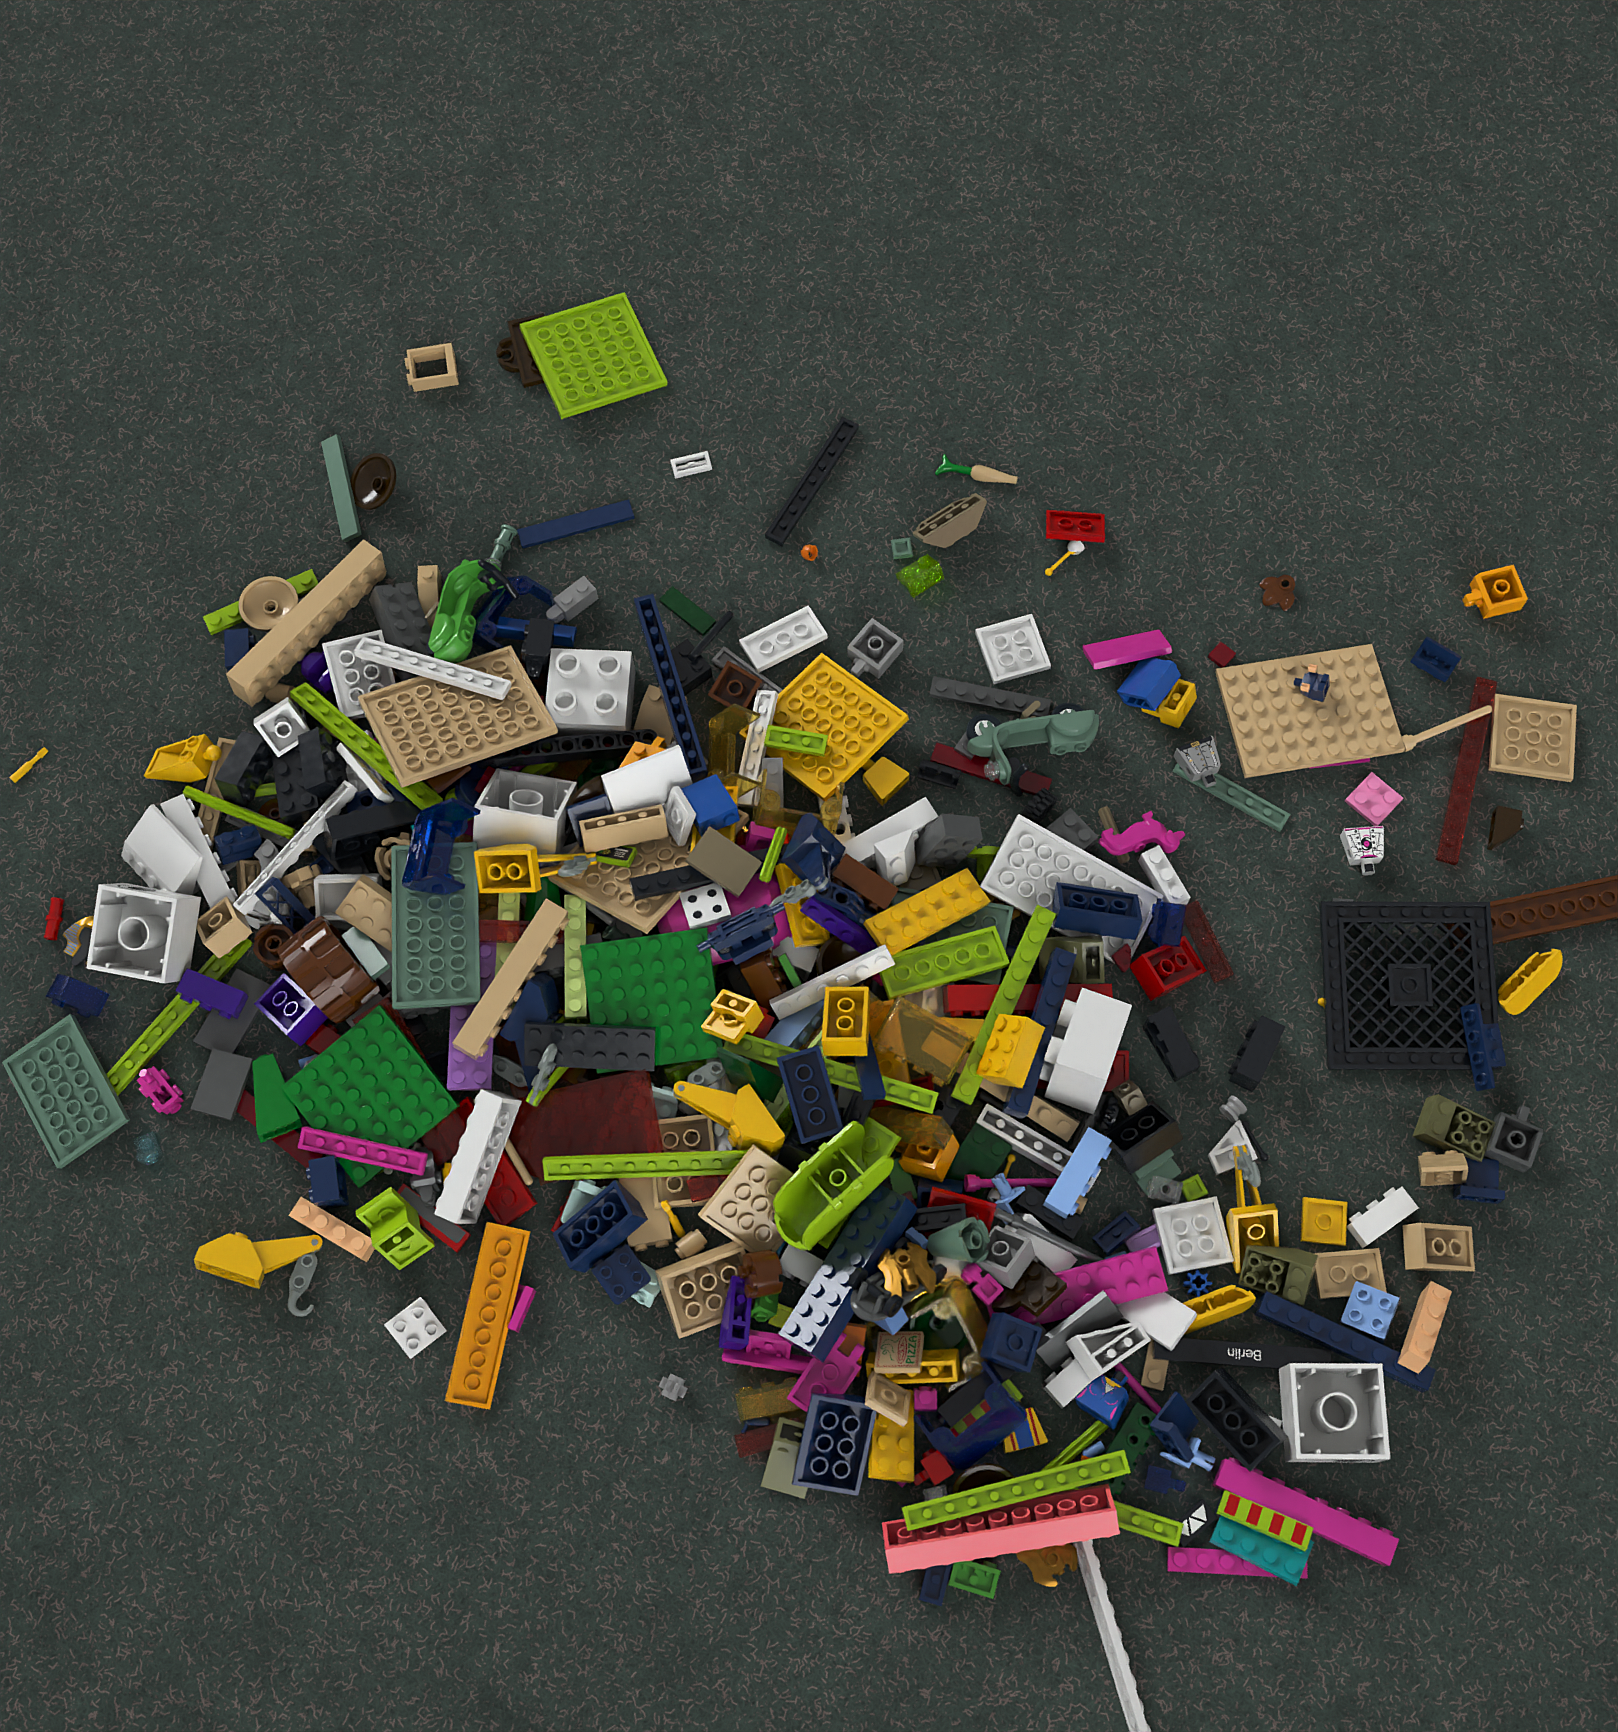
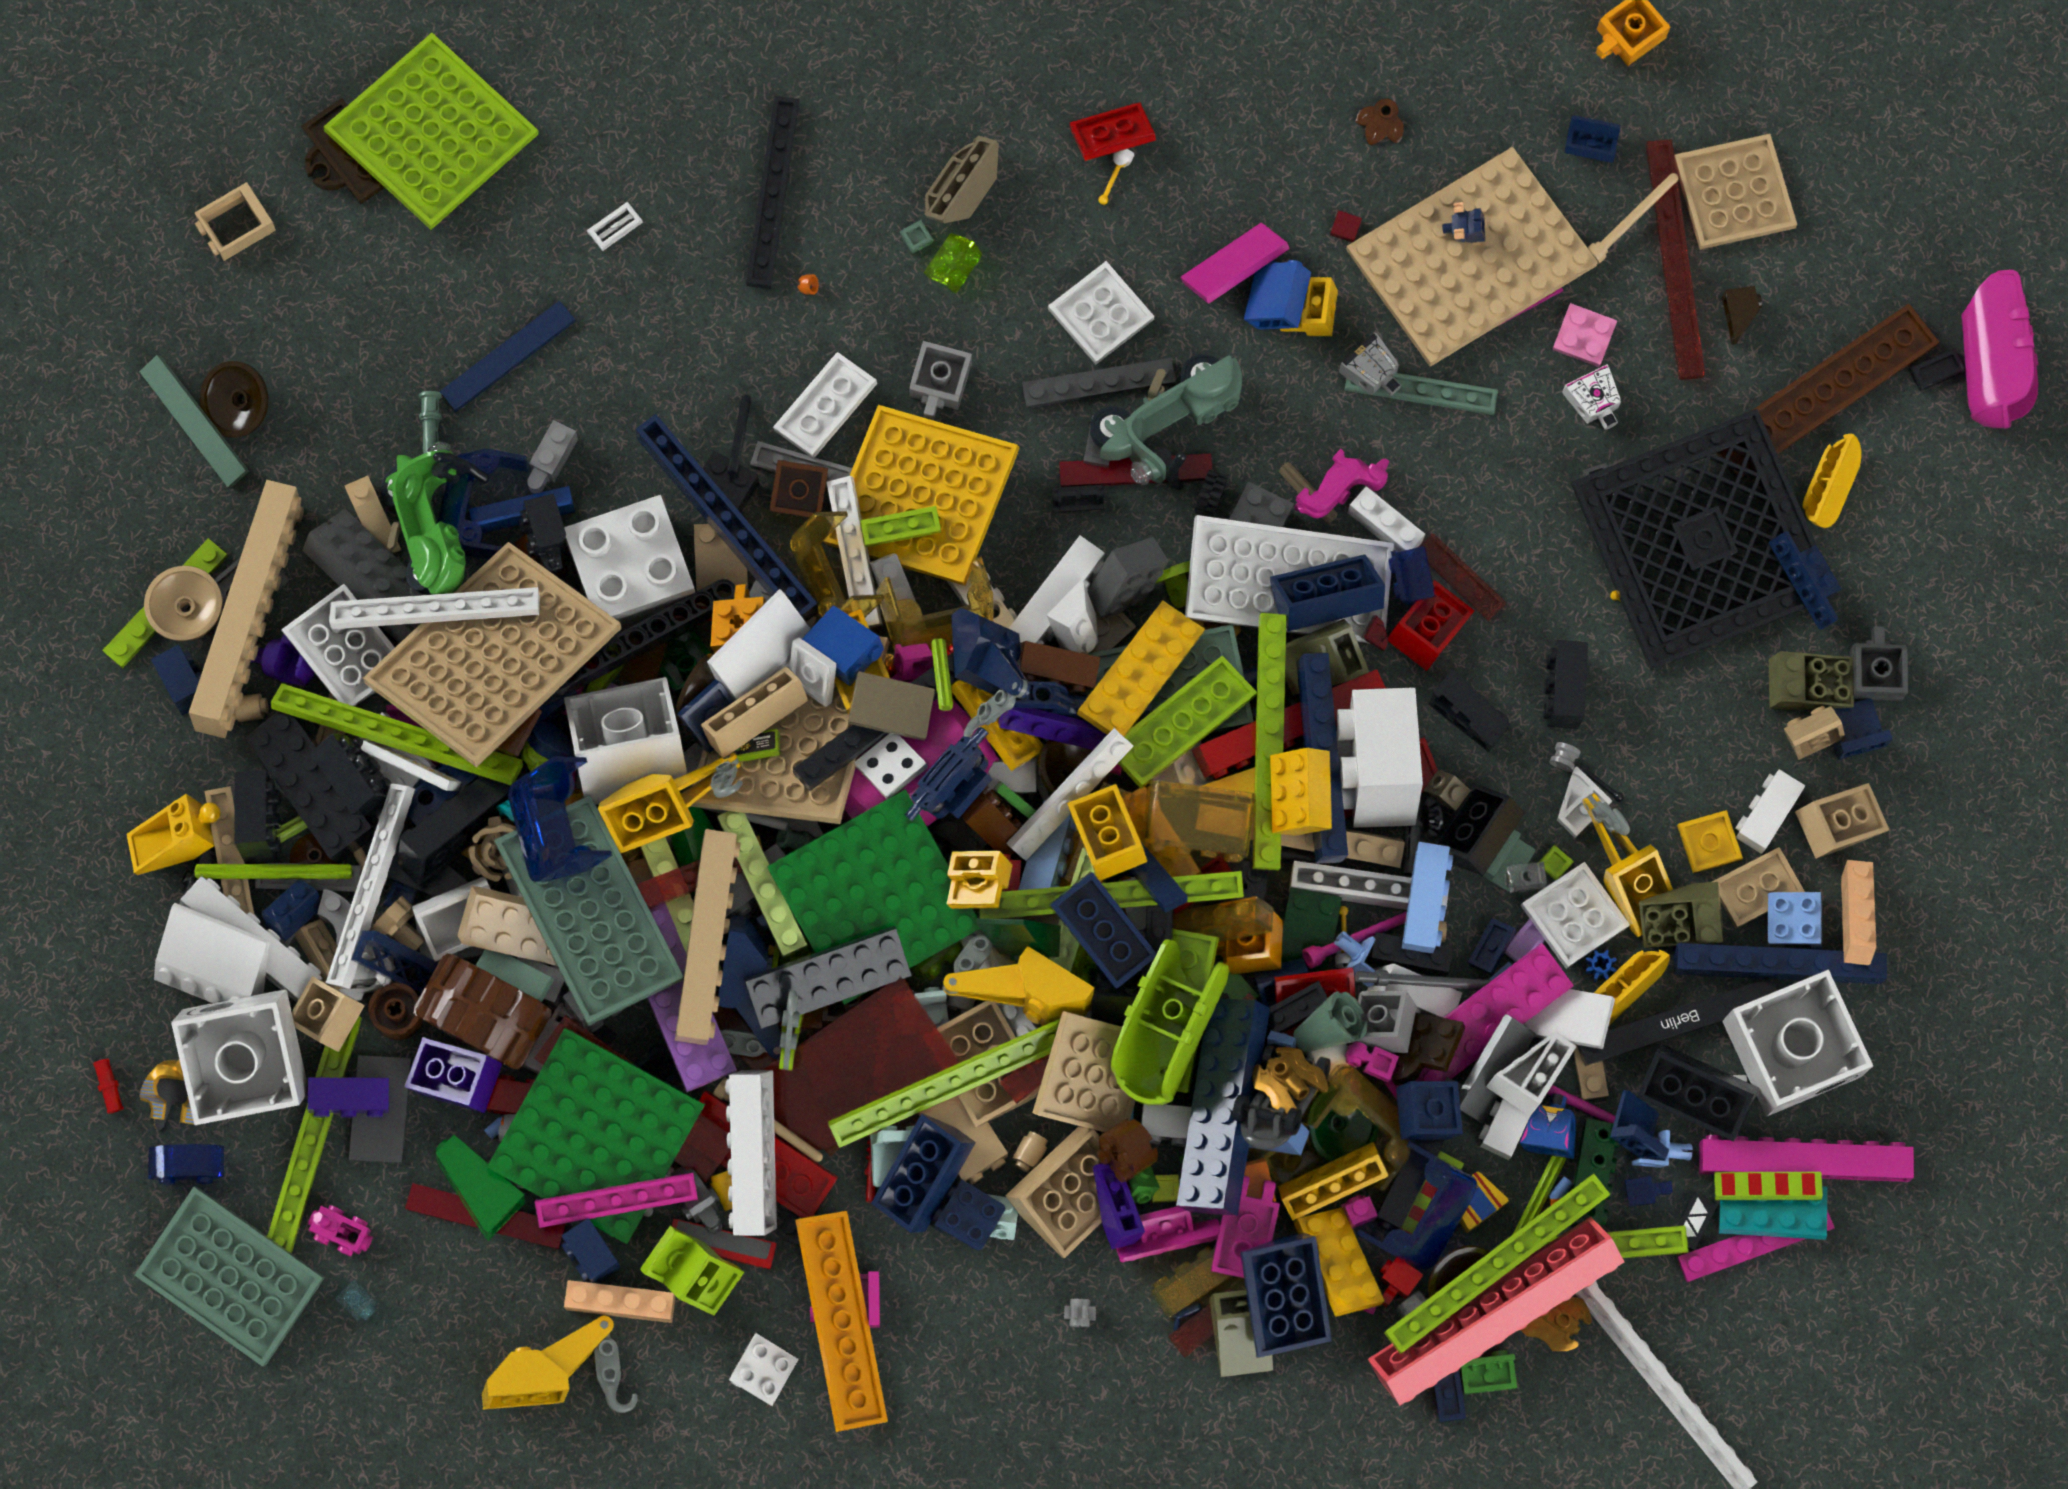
camera: 30 degrees left, 5 degrees up
dark grey tile [191,1049,254,1121] -> none
white slope [254,697,310,757] -> none
dark red tile [474,766,496,794] -> none
dark green tile [659,586,716,636] -> none
yellow piece [661,1200,685,1238] -> none
yellow torso [861,757,910,806] -> none
tan tile [864,1371,911,1427] -> none
tan tile [874,1331,924,1373] -> none
tan piece [935,454,1018,484] -> none

